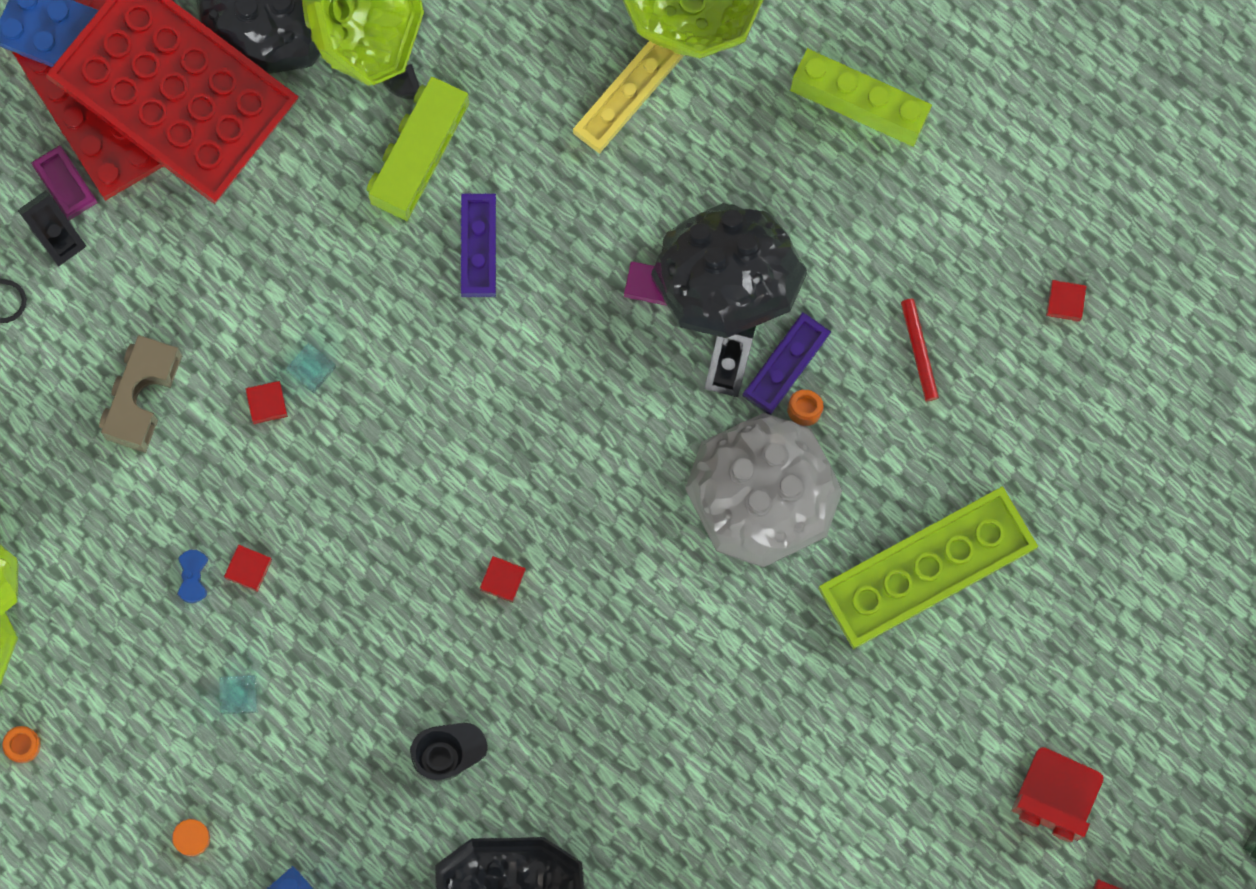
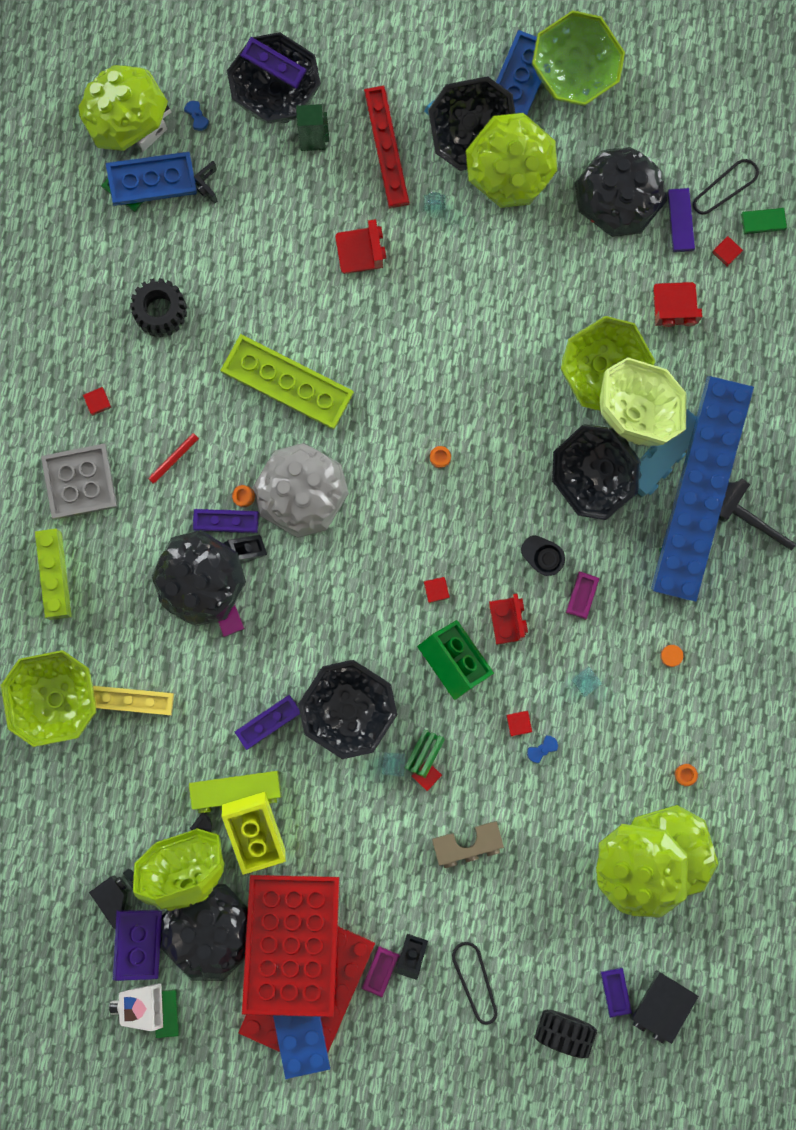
camera: 120 degrees left, 5 degrees up
none -> light grey plate [41,443,117,520]
none -> black tyre [130,278,187,337]
none -> neon yellow brick [222,792,286,875]
none -> black rock [298,660,398,760]
none -> green tile [404,729,445,778]
none -> green slope [417,620,494,701]
none -> orange tile [430,446,451,468]
none -> red bracket [489,593,528,645]
none -> magenta tile [566,571,600,620]

